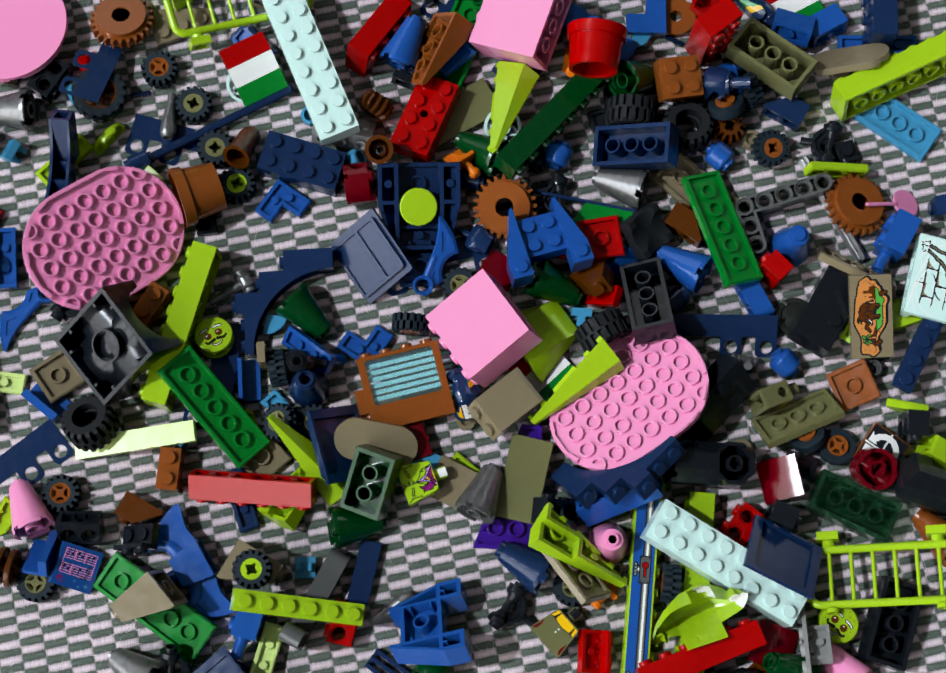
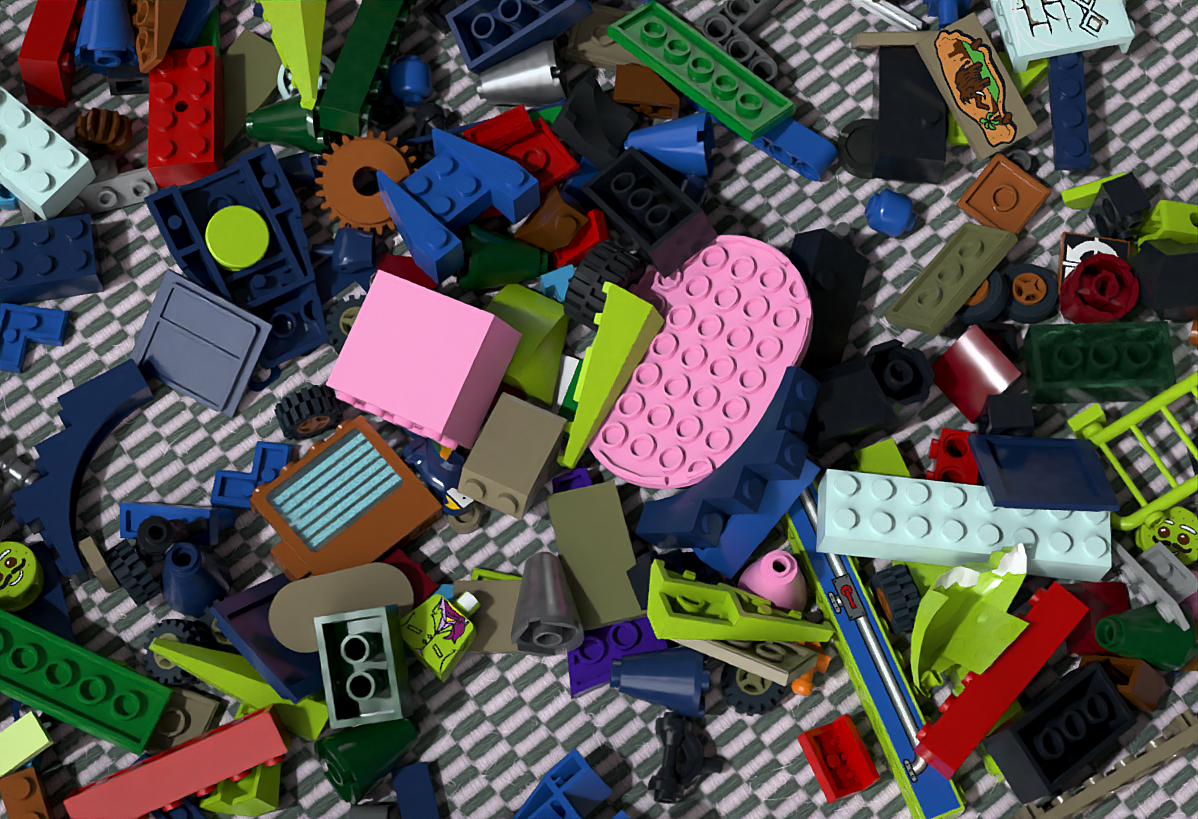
camera: 25 degrees left, 10 degrees down
blue panel [237,357,262,403] -> none
dark azure tile [260,389,290,409] -> none
dark azure tile [263,314,287,336] -> none
dark green cone [275,282,332,338] -> none
dark red brick [343,162,376,205] -> none
dark azure tile [347,148,367,164] -> none
reddish brown plant [365,135,394,164] -> none
blue piece [412,216,459,296] -> none
orange piece [443,149,481,179] -> none
olive torso [530,607,582,659] -> none
dark blue piece [673,314,778,357] -> none
olive torso [746,380,799,418] -> none
red brick [758,249,794,290] -> none
blue cone [769,225,810,267] -> none
none -> red tile [463,104,536,151]

